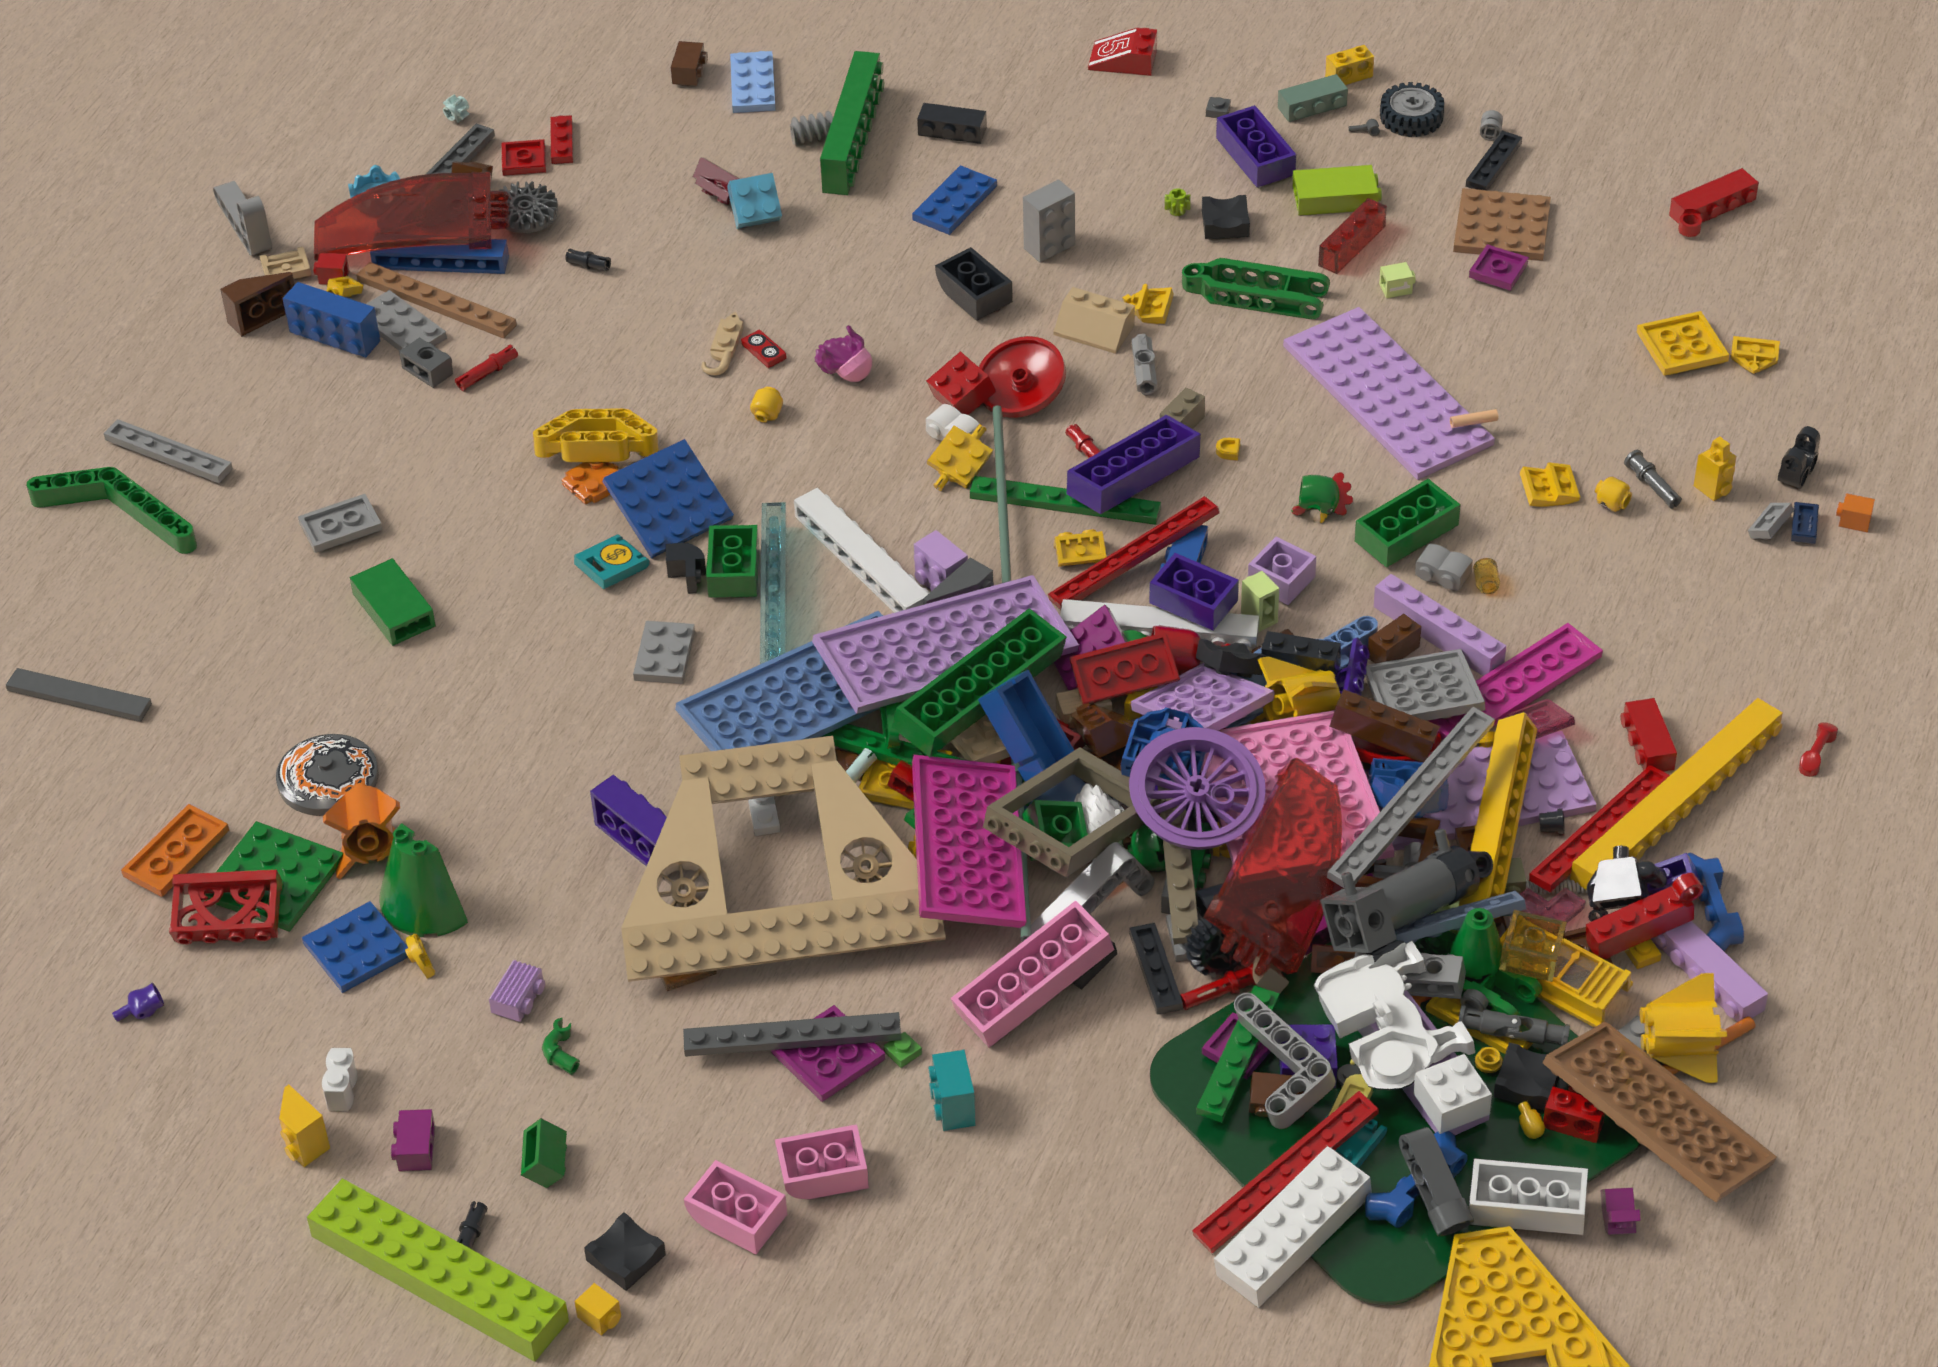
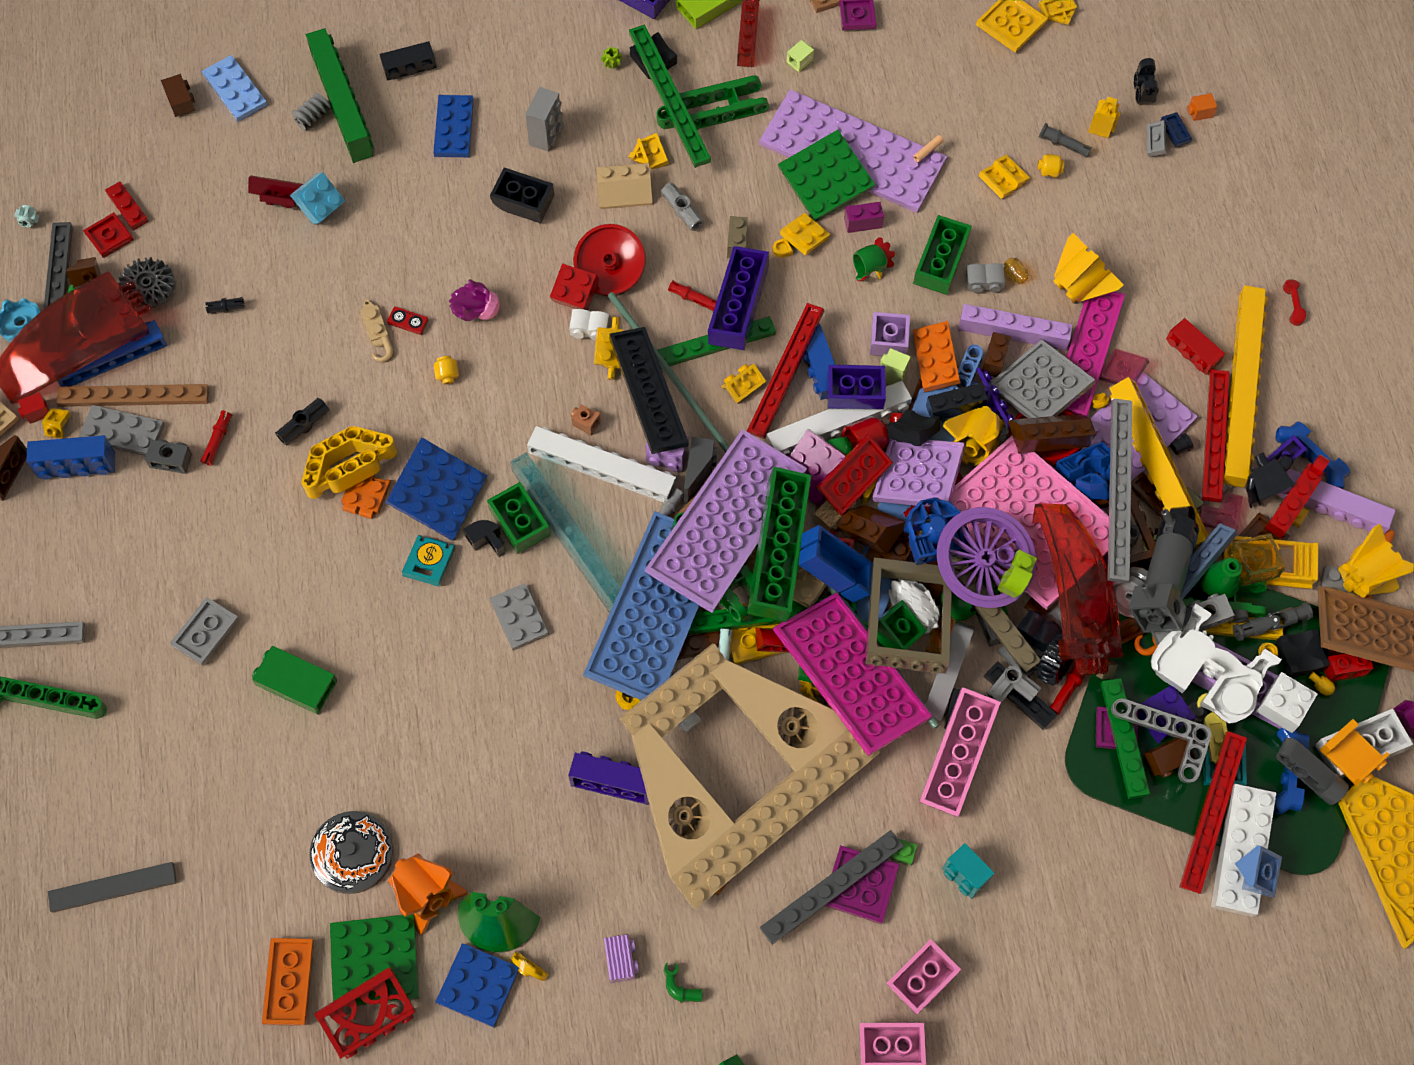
camera: 35 degrees left, 20 degrees up
none -> black piece [275,398,329,446]
none -> nougat brick [571,404,601,435]
none -> black plate [609,327,689,454]
none -> green plate [629,24,711,168]
none -> green plate [778,129,875,222]
none -> yellow plate [780,213,830,256]
none -> magenta brick [844,201,884,233]
none -> orange plate [912,321,961,393]
none -> light grey piece [986,666,1041,704]
none -> lime brick [997,550,1037,598]
none -> yellow brick [1053,233,1124,303]
none -> medium blue slope [1235,845,1282,897]
none -> light orange panel [1320,719,1390,786]

